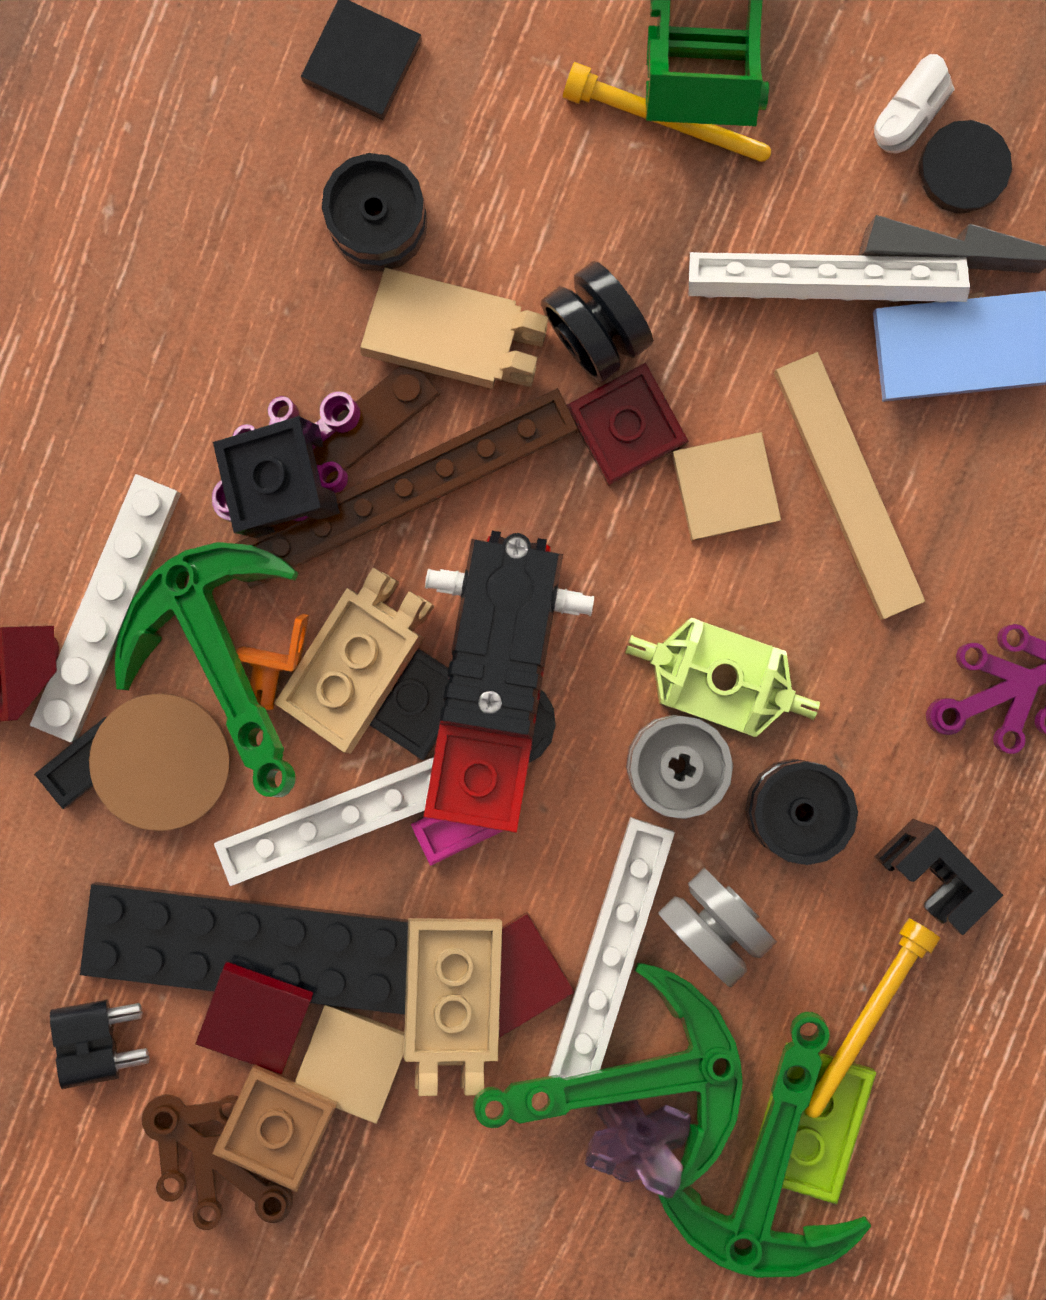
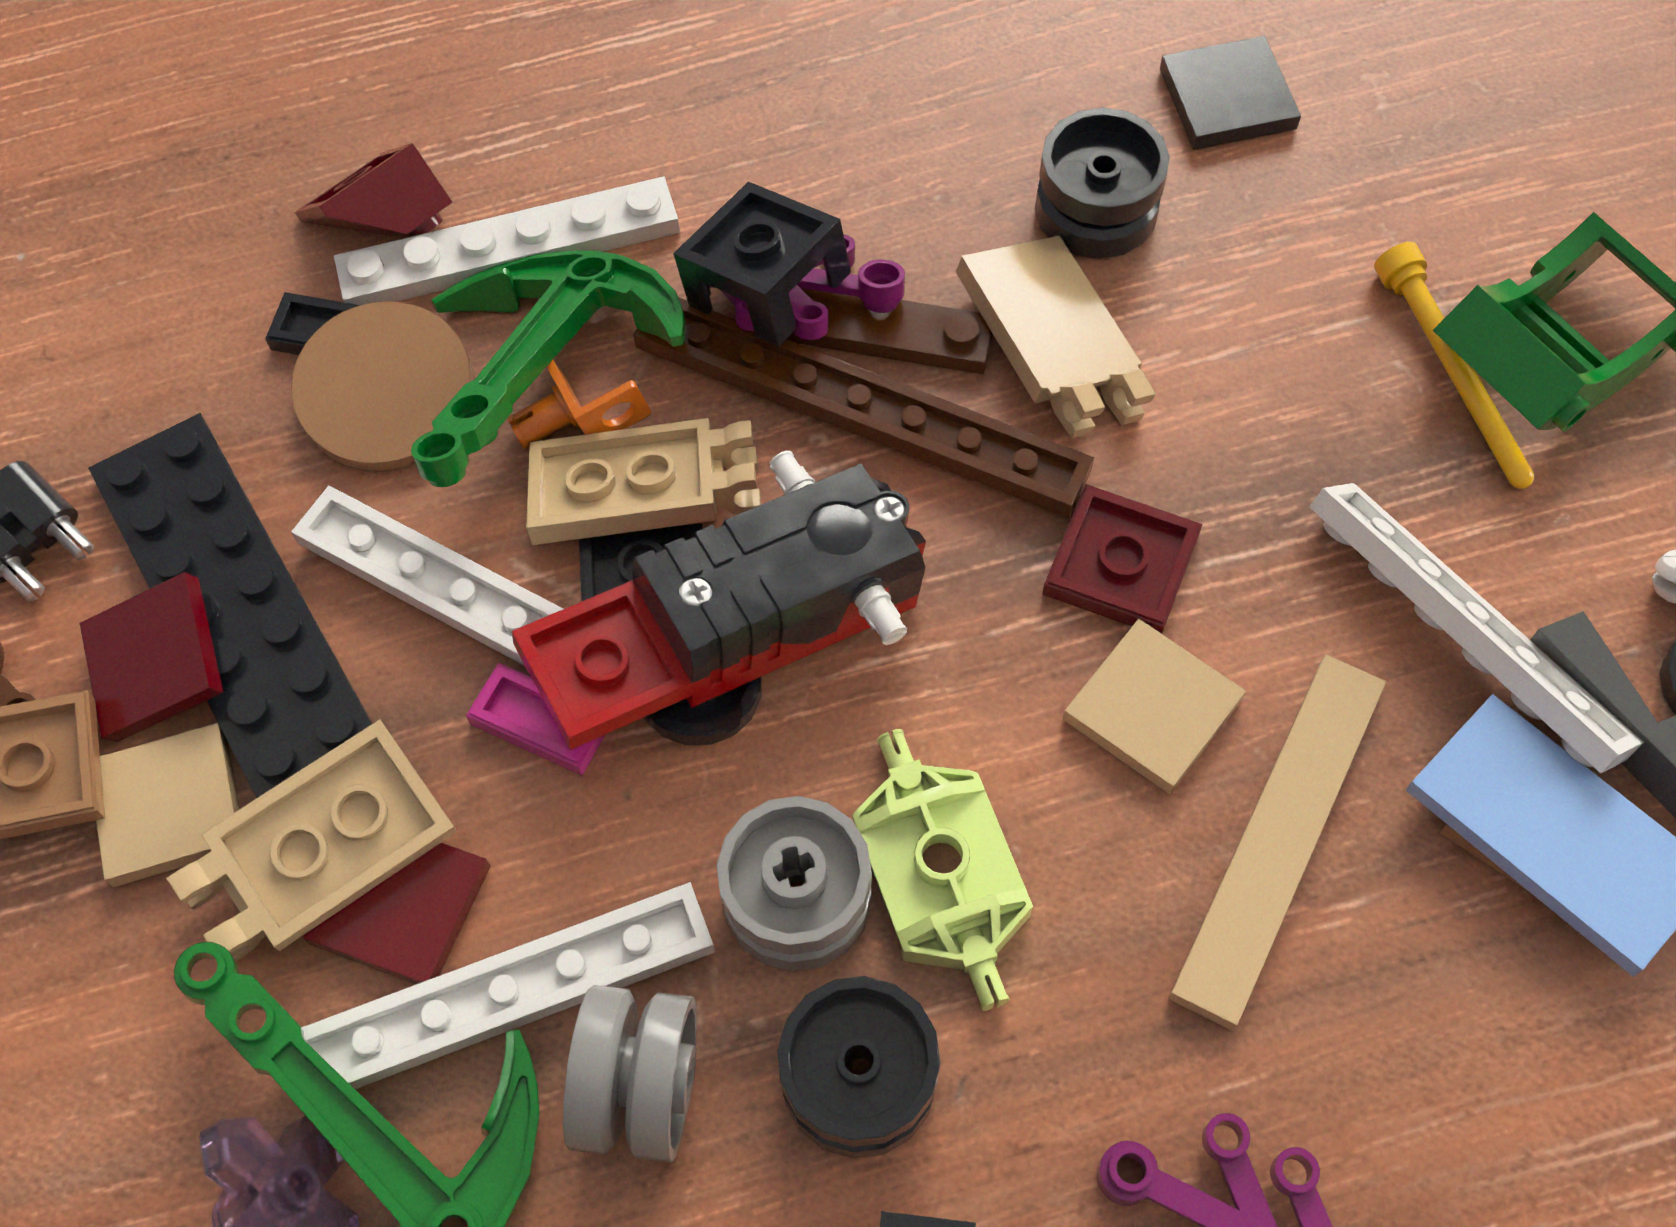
camera: 55 degrees right, 25 degrees down
black wheel [541,261,654,383] -> none

